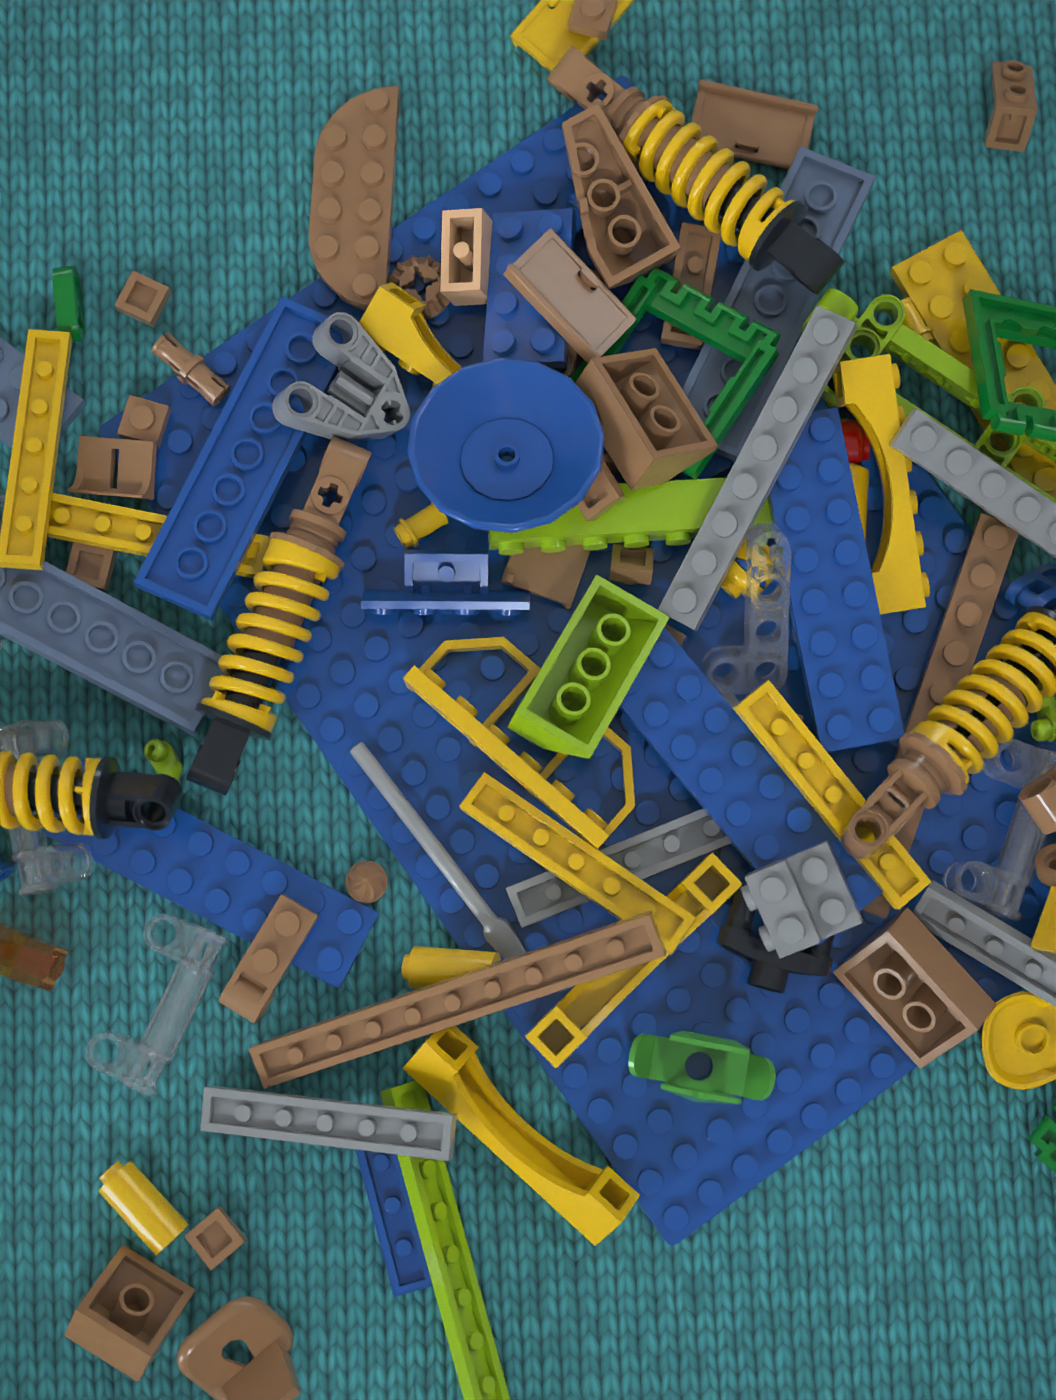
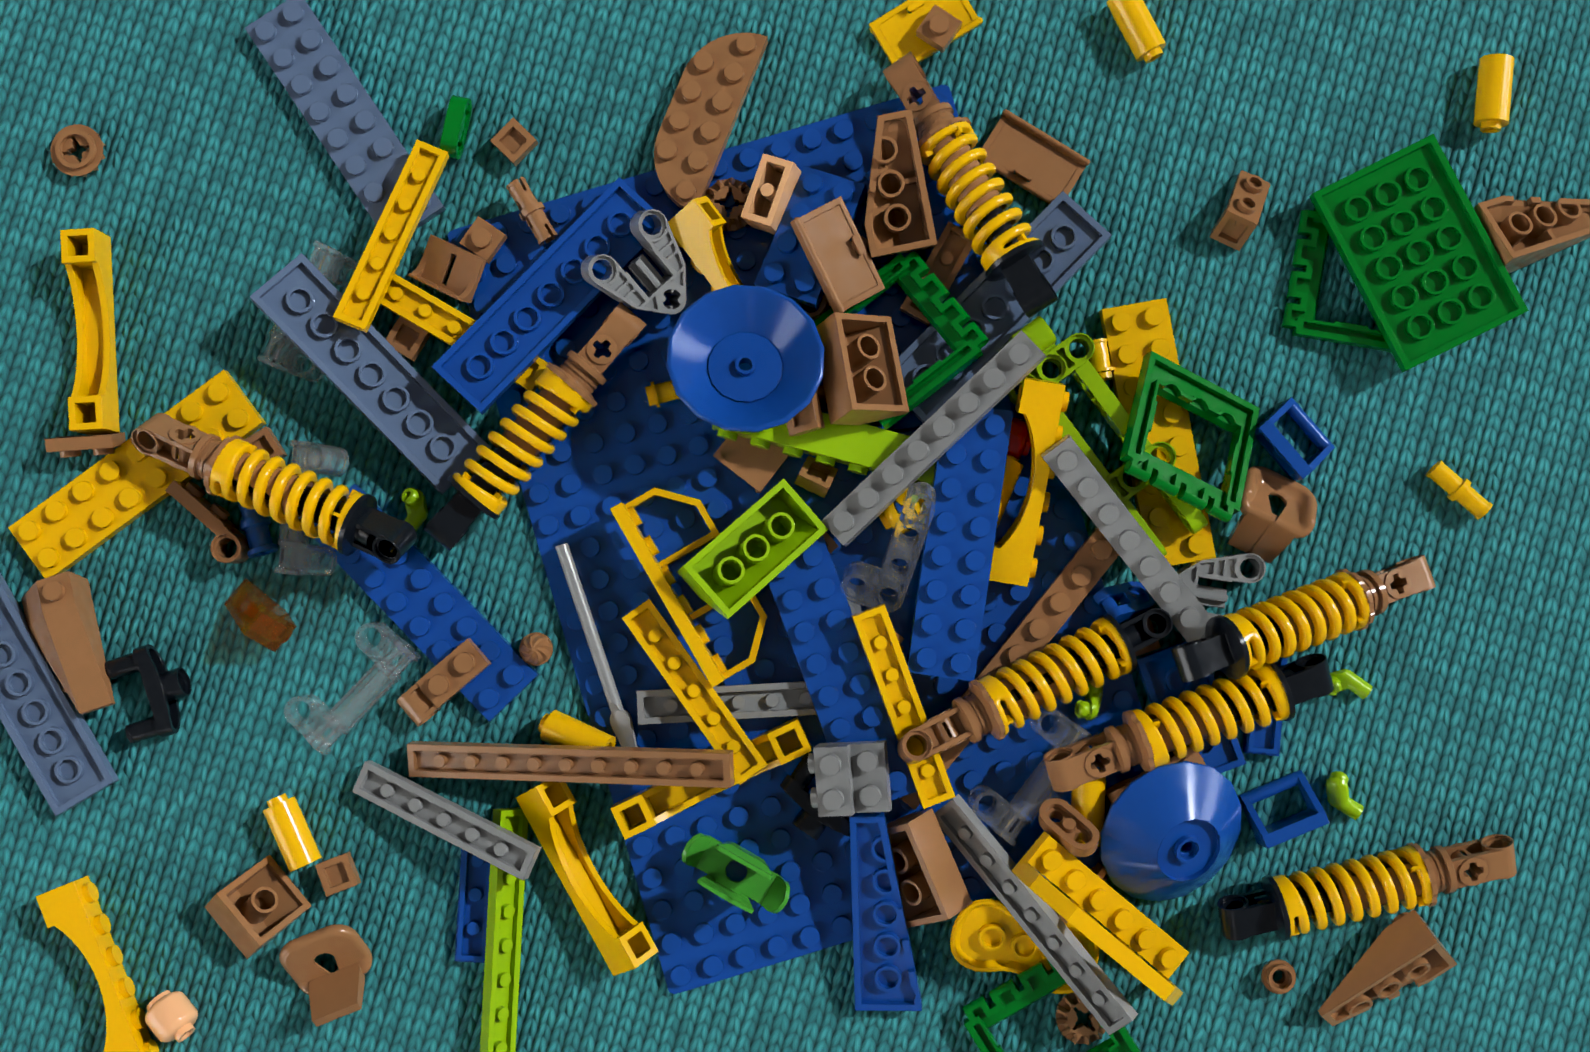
camera: 20 degrees right, 5 degrees up
blue bracket [361,549,530,615] -> none
none -> blue wing [849,812,922,1011]

